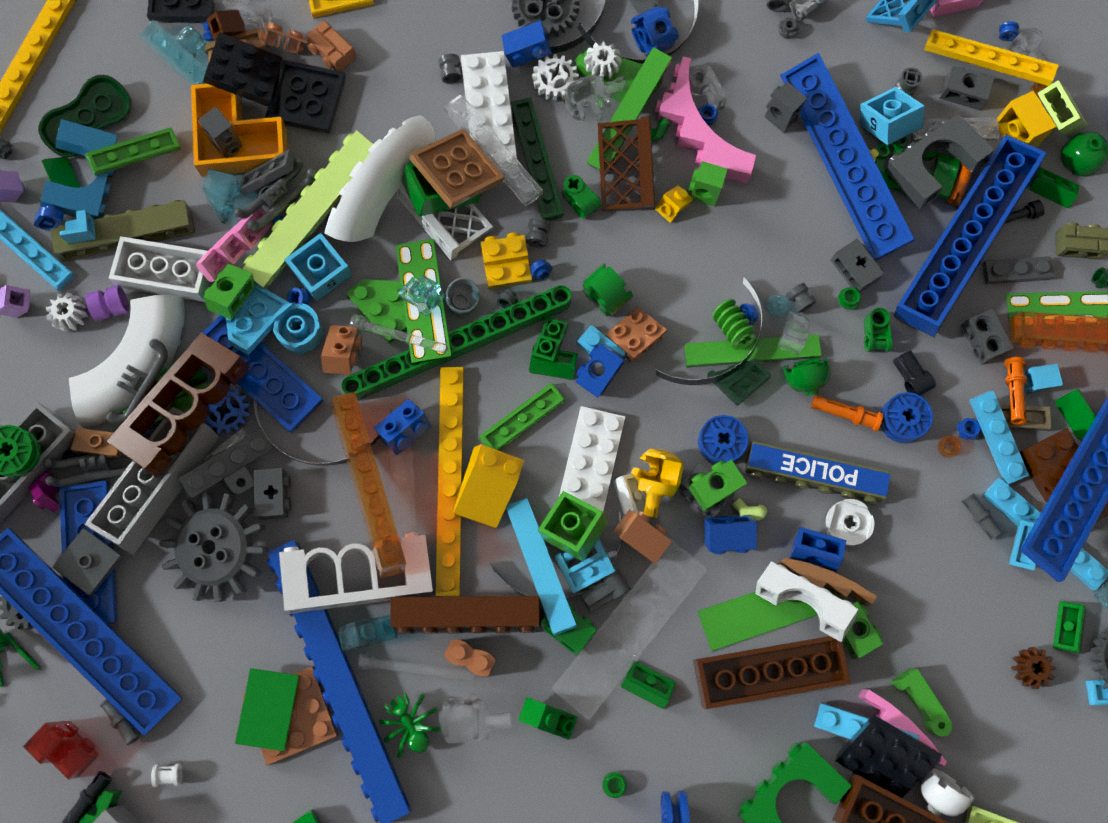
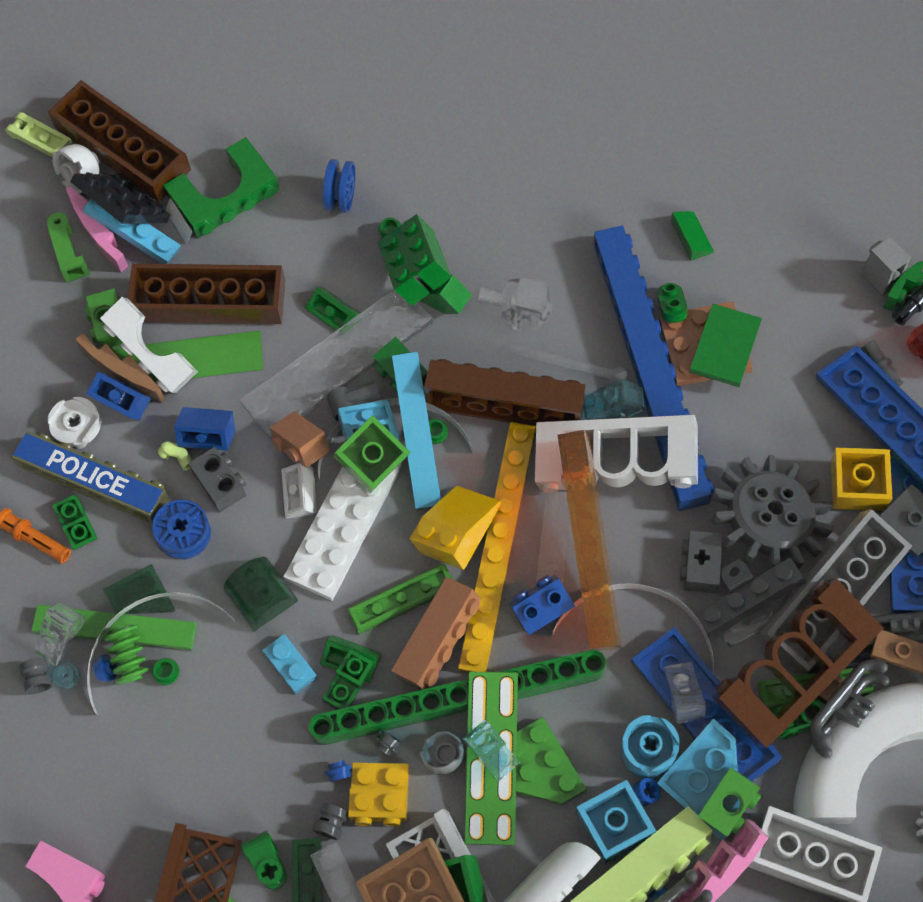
camera: 160 degrees left, 10 degrees down
medium lavender wheel [86,285,129,321] -> none
white bush [151,763,183,787] -> none
blue gear [204,384,250,434] -> none
nougat brick [321,325,362,375] -> none
clear piece [349,314,448,353] -> none
green animal [379,693,444,758] -> none
nougat brick [444,639,496,677] -> none
blue brick [575,343,627,398] -> none
green brick [582,263,633,317] -> none
nougat hinge [605,307,668,362] -> none
yellow piece [631,449,683,518] -> none
yellow bracket [655,185,693,222] -> none
bright green brick [688,161,728,207] -> none
bright green brick [689,459,747,511] -> none
green cylinder [783,358,831,396] -> none
none -> green slope [52,494,98,551]
none -> green plate [152,658,180,686]
none -> white sticker [165,198,192,244]
none -> clear green brick [223,556,298,632]
none -> green piece [378,214,452,306]
none -> nougat brick [391,577,481,690]
none -> green plate [429,419,448,444]
none -> green plate [657,283,687,323]
none -> clear plate [664,662,705,724]
none -> yellow brick [831,448,892,511]

